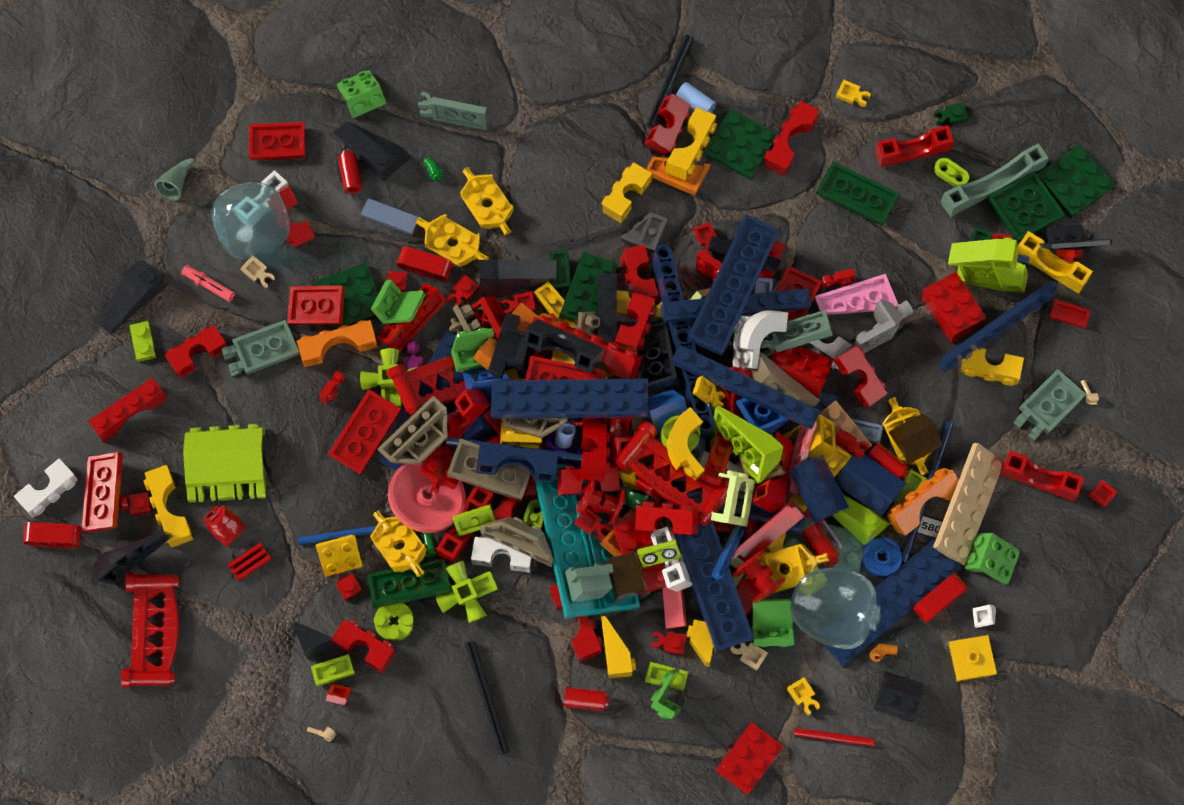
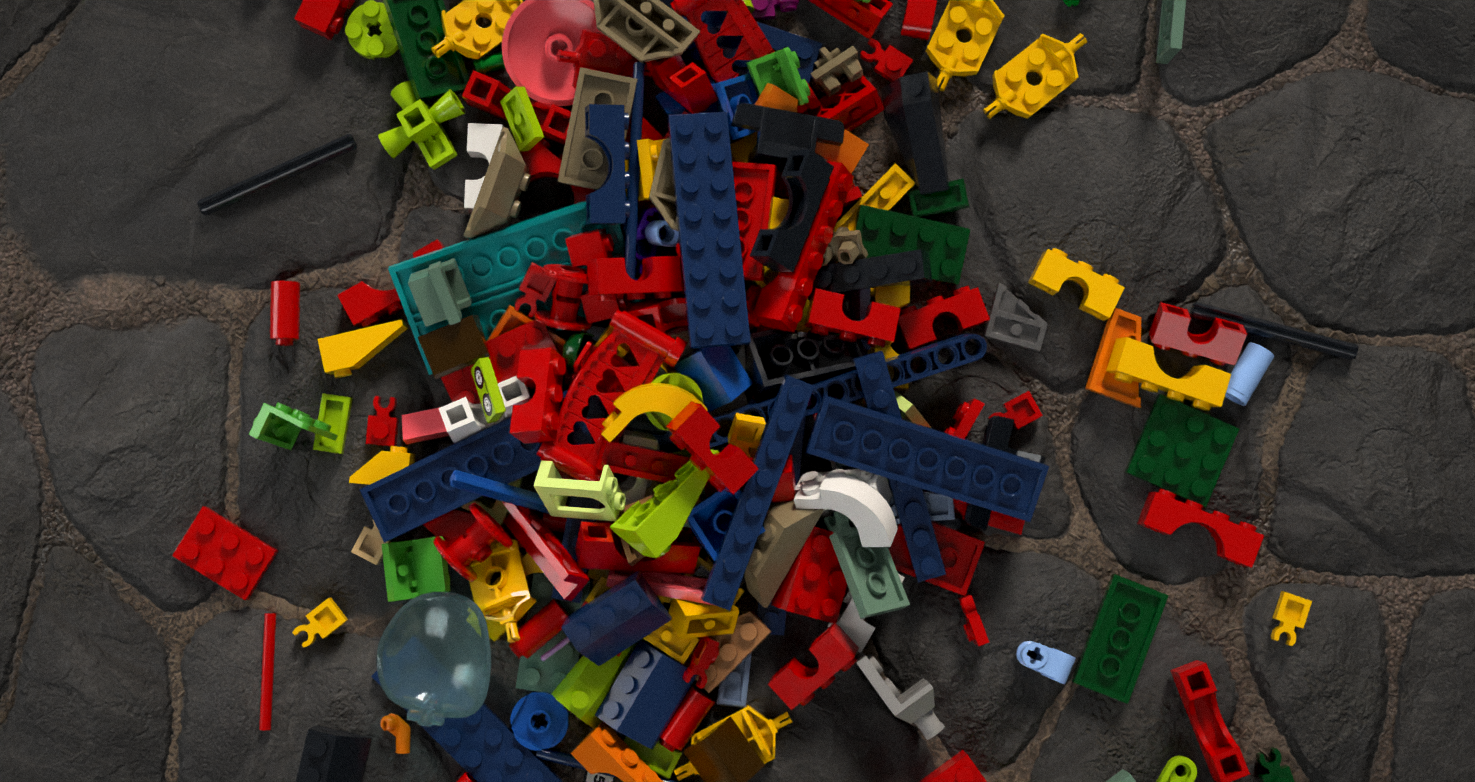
camera: 80 degrees right, 15 degrees up
red plate [501,291,537,315] -> none
lime plate [523,499,544,529] -> none
flat silver wing [676,266,707,300] -> none
bright pink wing [814,274,898,315] -> none
none -> red arch [666,401,759,495]
none -> light blue piece [1016,641,1076,685]

